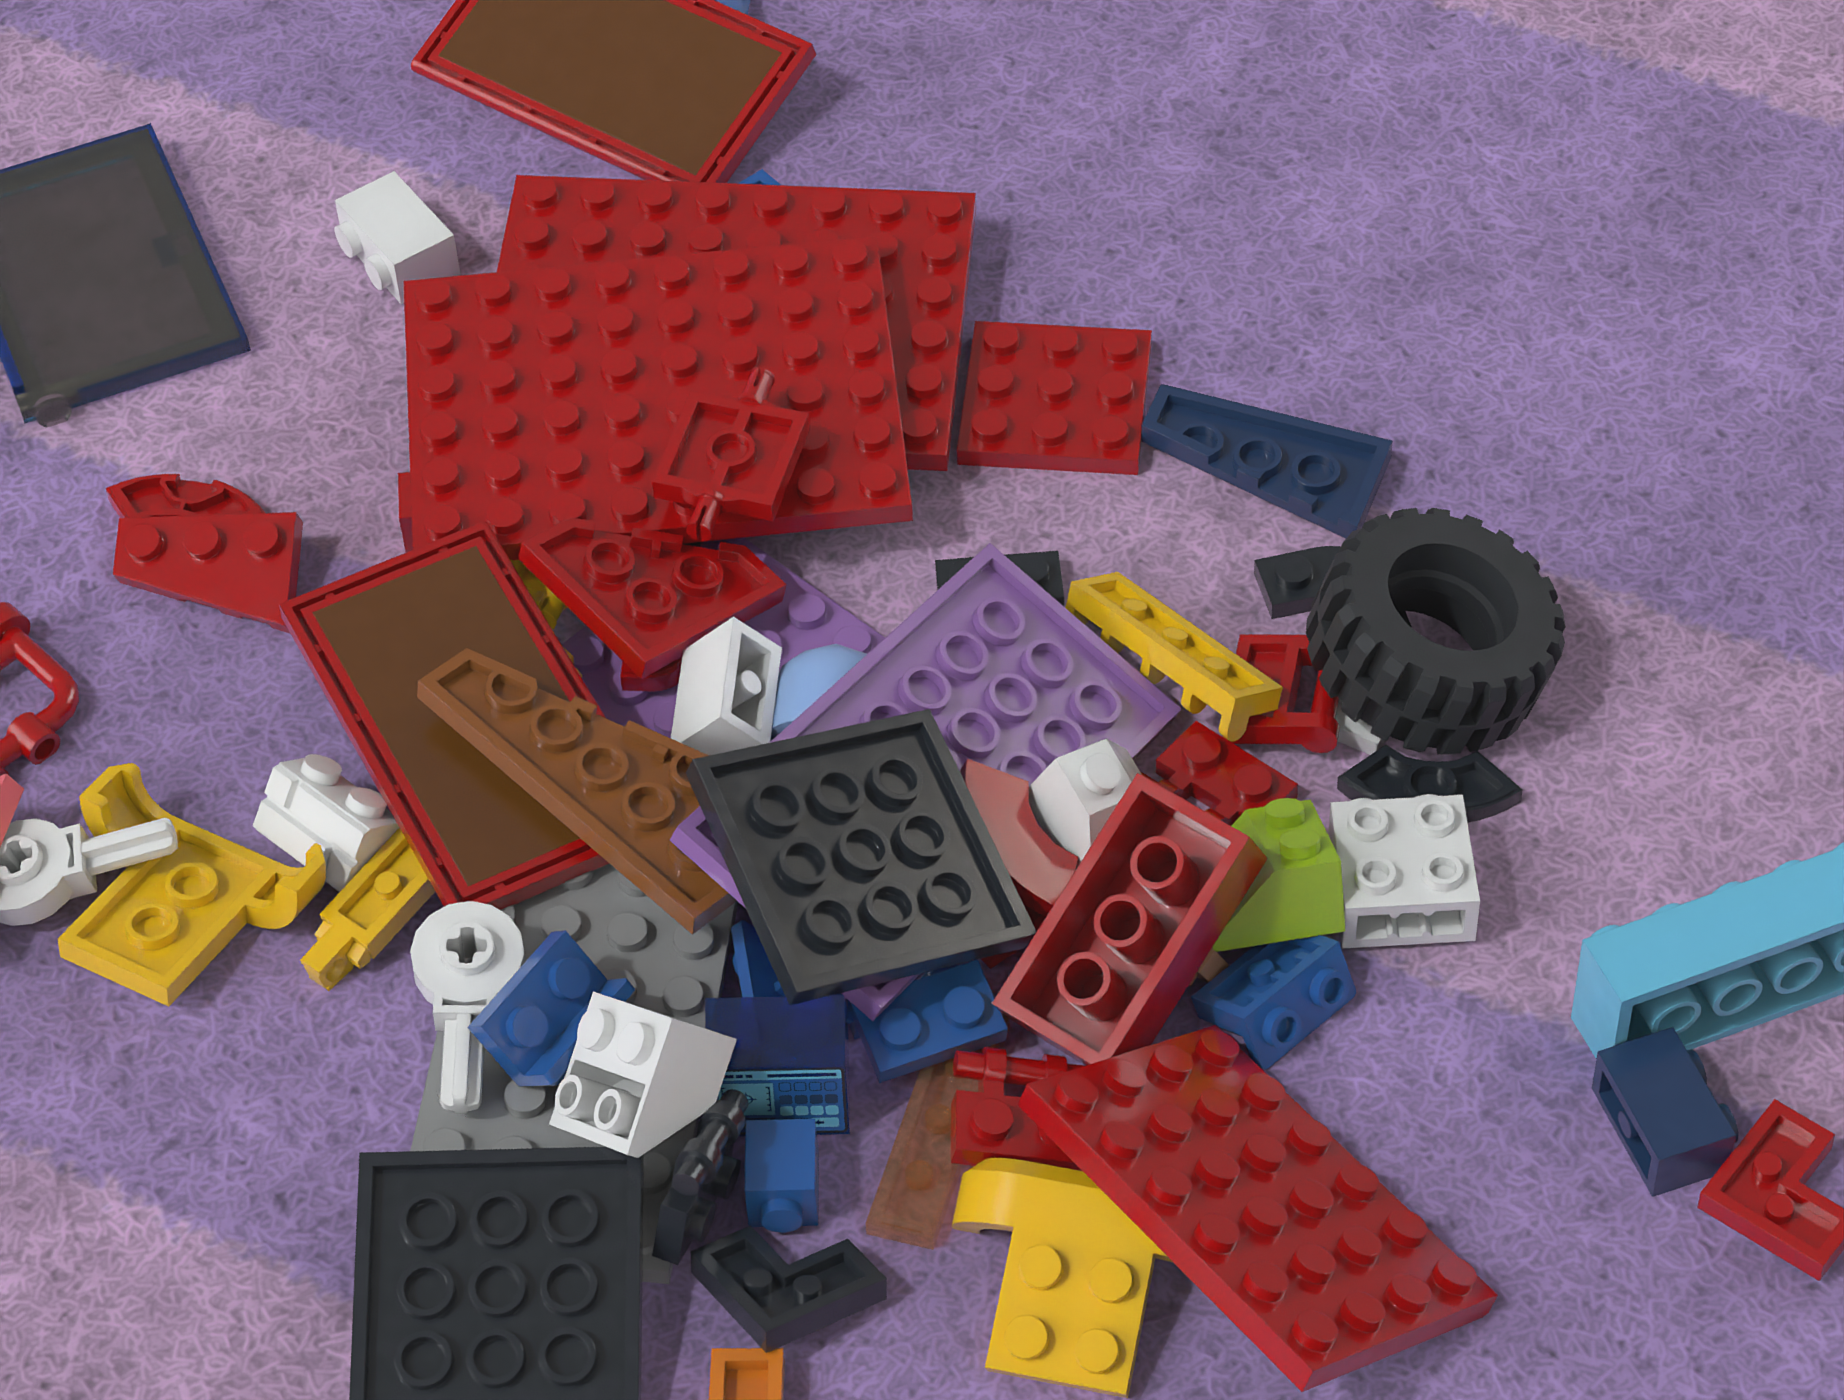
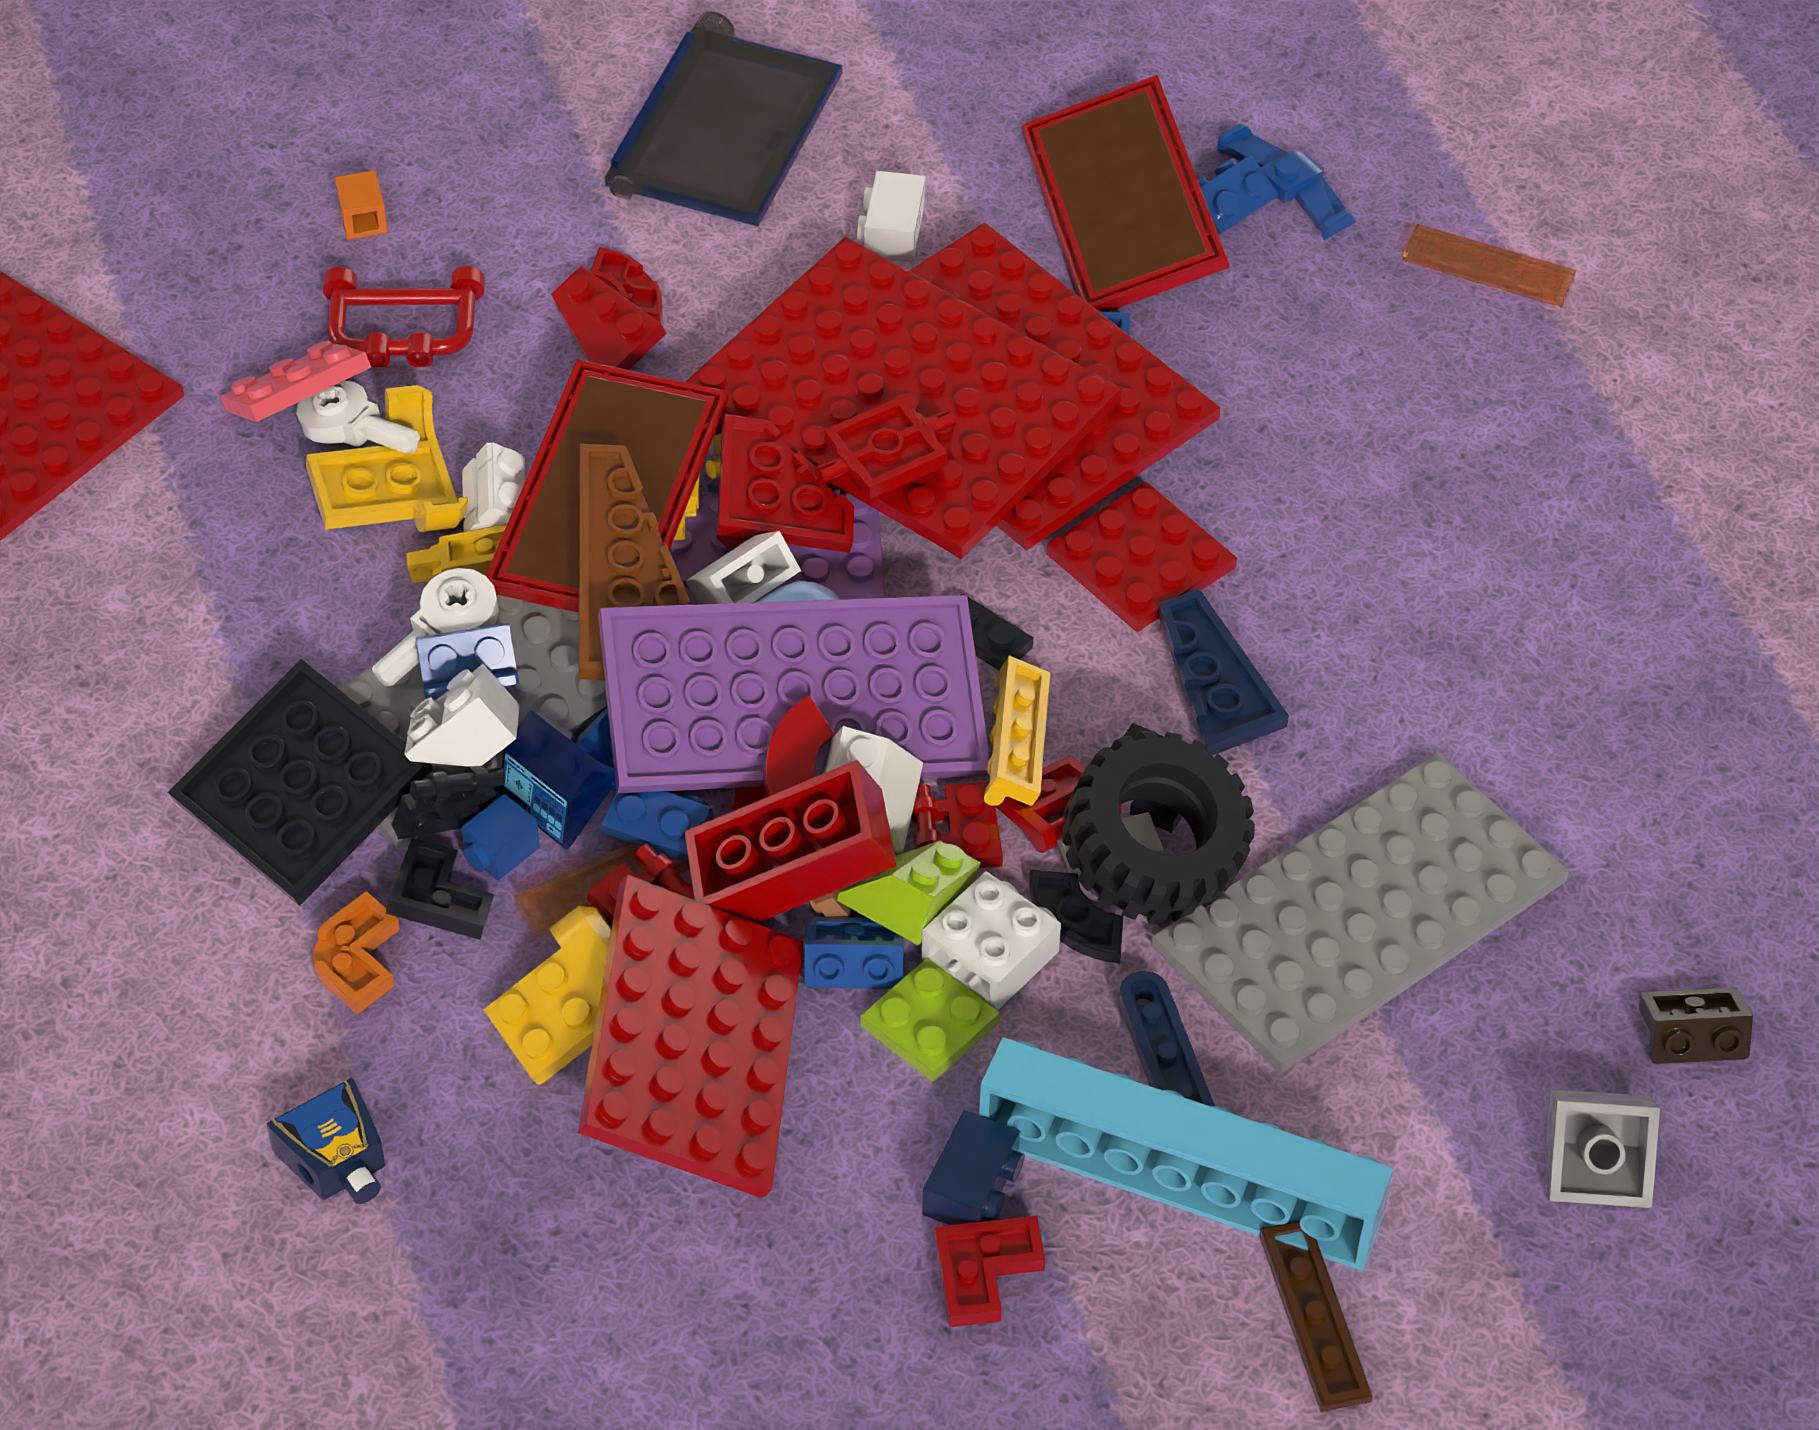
camera: 40 degrees right, 0 degrees up
black plate [686,709,1037,1006] -> none
none -> lime plate [860,957,1000,1082]
none -> dark blue plate [1119,971,1215,1107]
none -> light grey plate [1152,753,1569,1074]

